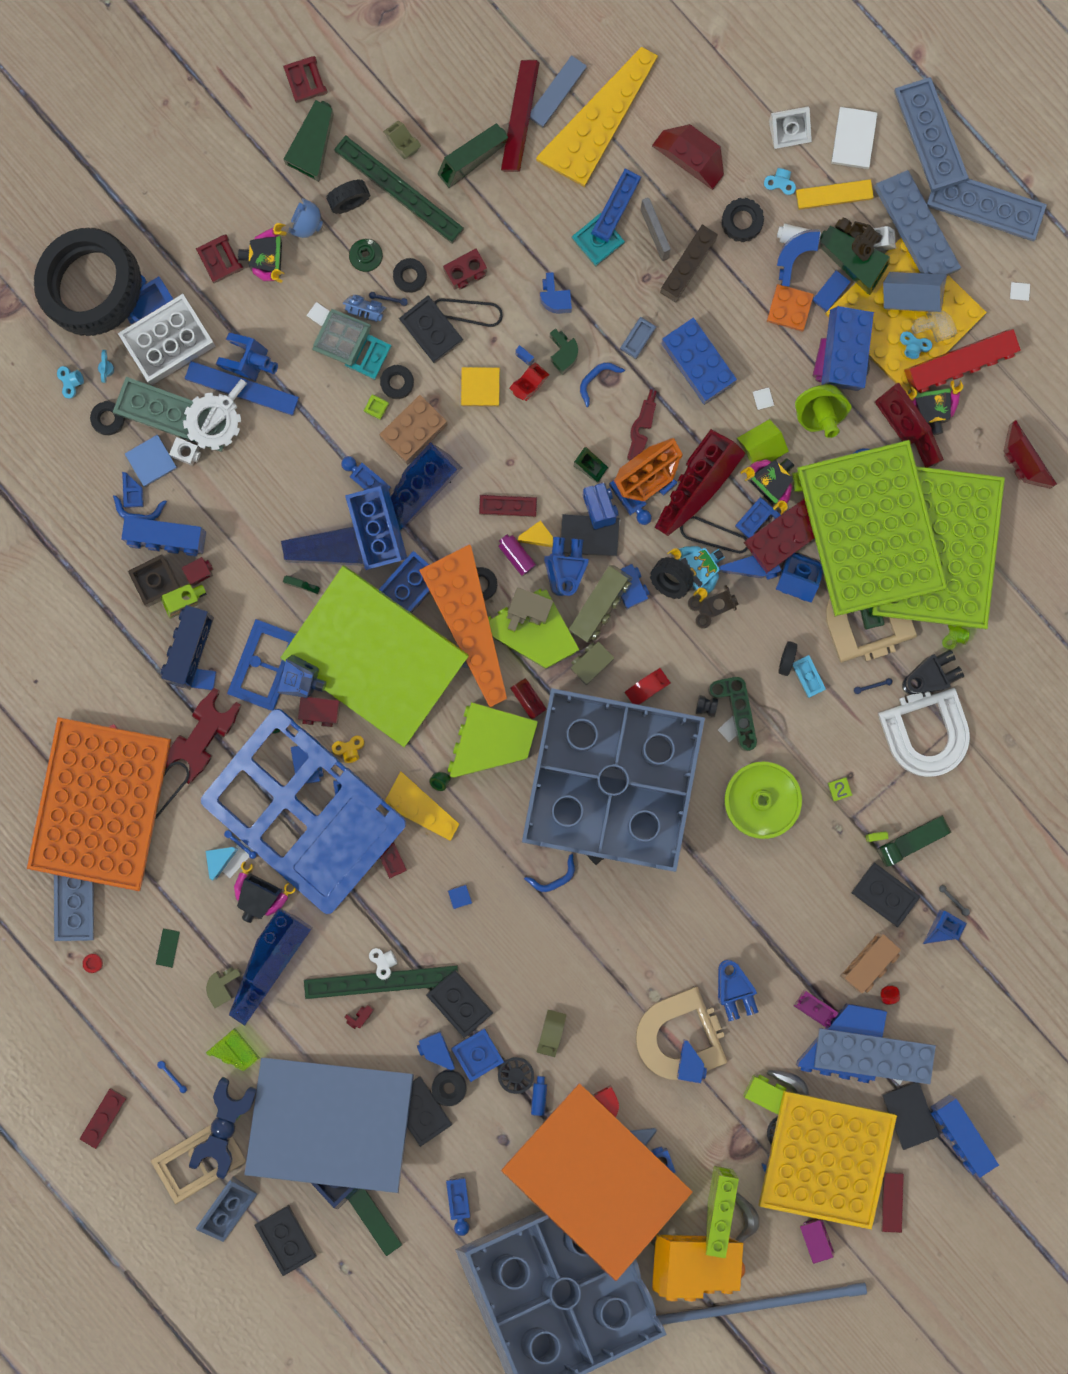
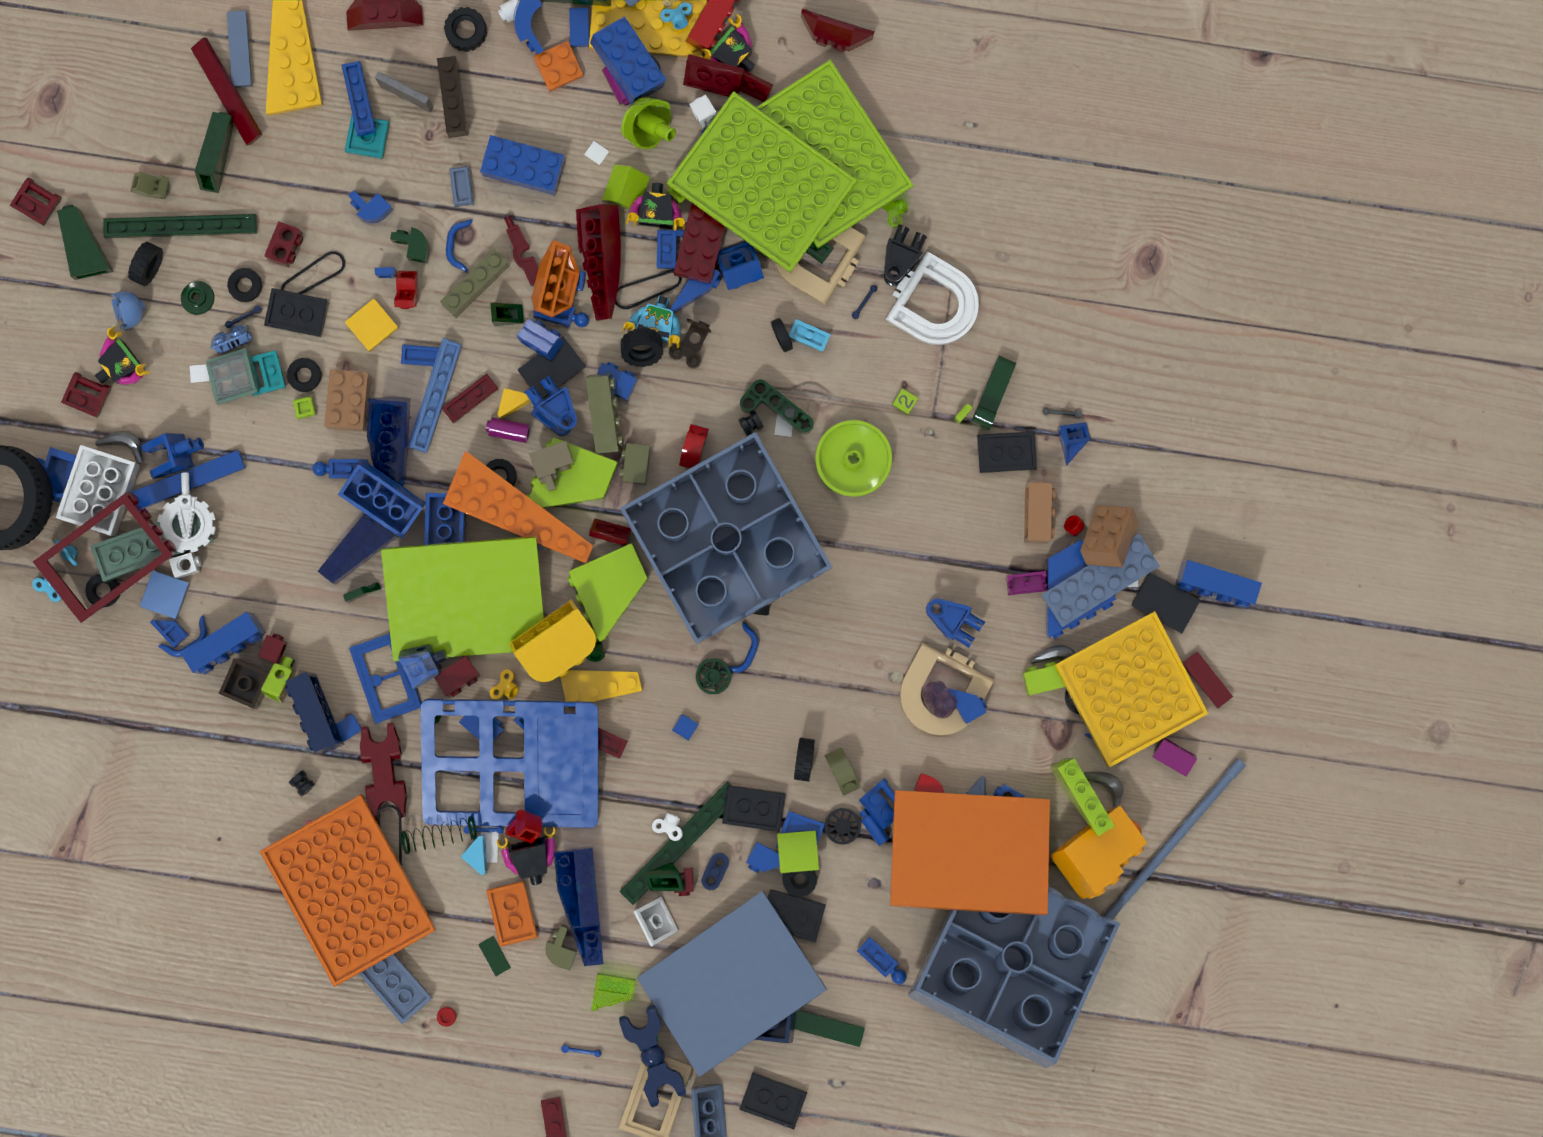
camera: 40 degrees left, 0 degrees up
none -> dark red window [33,491,177,623]
none -> flat silver piece [96,431,144,463]
none -> black wheel [288,770,316,797]
none -> blue tile [401,344,439,367]
none -> dark green piece [401,816,477,855]
none -> medium blue tile [407,338,461,453]
none -> olive brick [440,248,510,318]
none -> orange tile [486,881,538,947]
none -> red brick [505,809,542,844]
none -> yellow brick [508,599,596,682]
none -> white slope [633,896,678,946]
none -> dark green slope [645,862,685,891]
none -> white brick [689,95,717,130]
none -> dark green wheel [696,658,732,694]
none -> dark blue plate [701,853,729,890]
none -> lime slope [777,830,819,873]
none -> black tyre [794,738,815,782]
none -> blue plate [859,778,895,830]
none -> clear purple dish [923,681,957,718]
none -> medium nougat brick [1080,505,1138,567]

